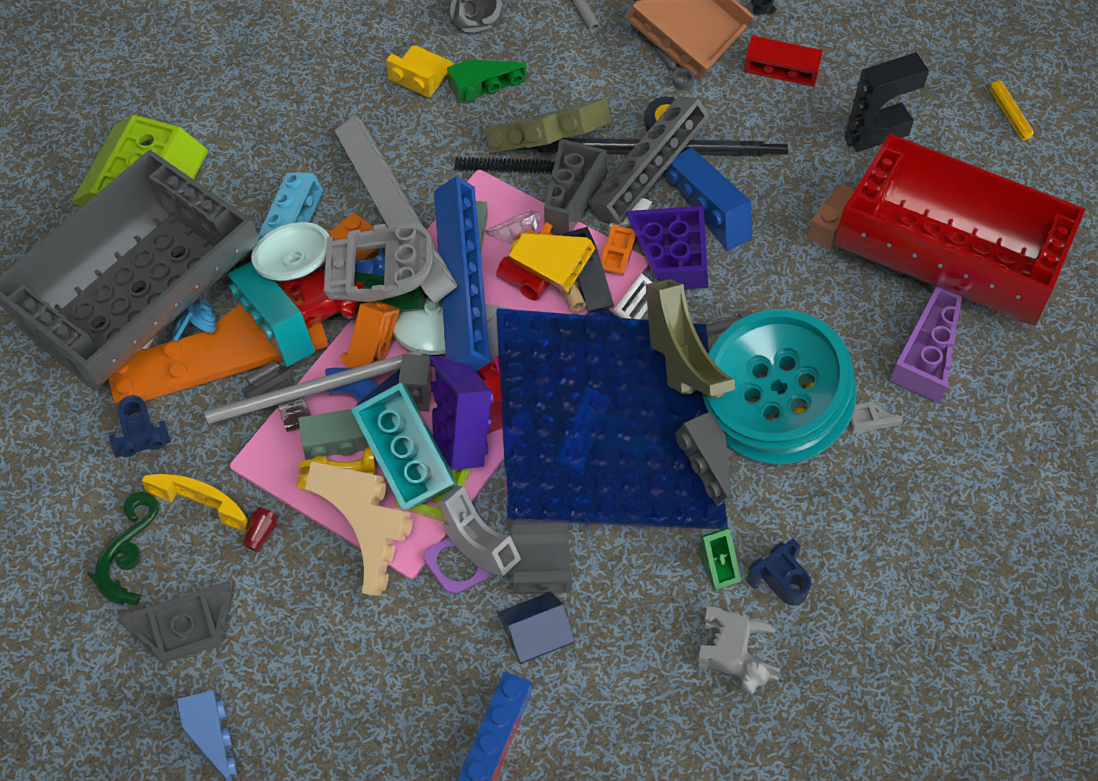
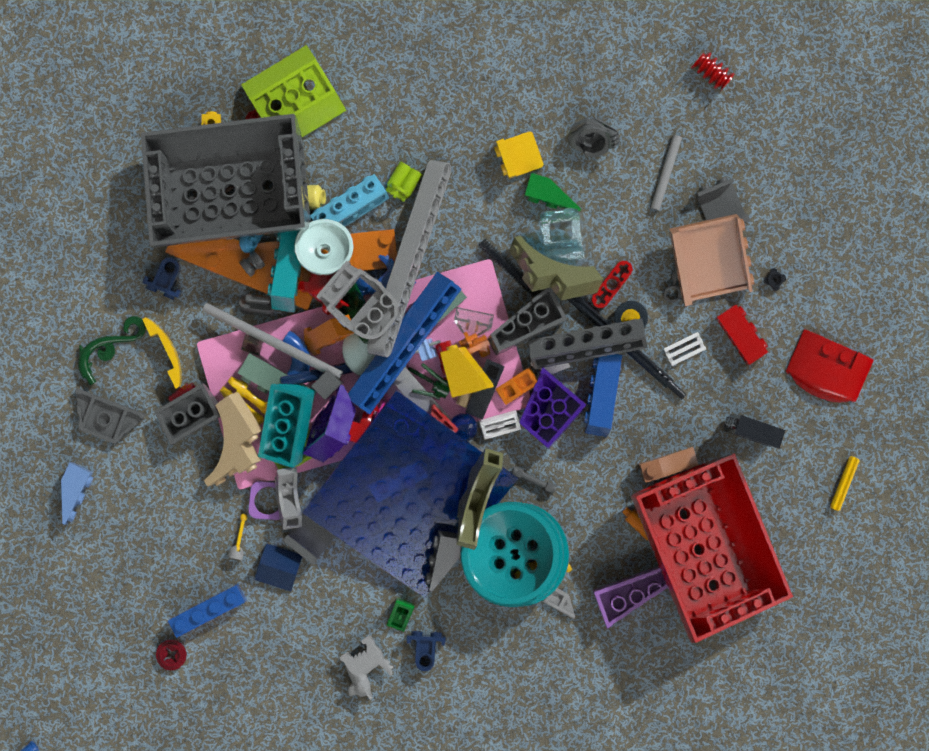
camera: 45 degrees right, 30 degrees up
none -> dark grey slope [154,383,220,445]
none -> hinge [227,514,248,560]
none -> dark grey wheel [239,251,266,277]
none -> lime piece [386,161,423,202]
none -> dark green plant [408,363,450,400]
none -> light blue piece [415,338,441,361]
none -> clear light blue window [539,208,585,262]
none -> red beam [591,261,633,308]
none -> orange cylinder [622,507,648,540]
none -> white tile [663,332,706,366]
none -> red slope [786,329,874,403]

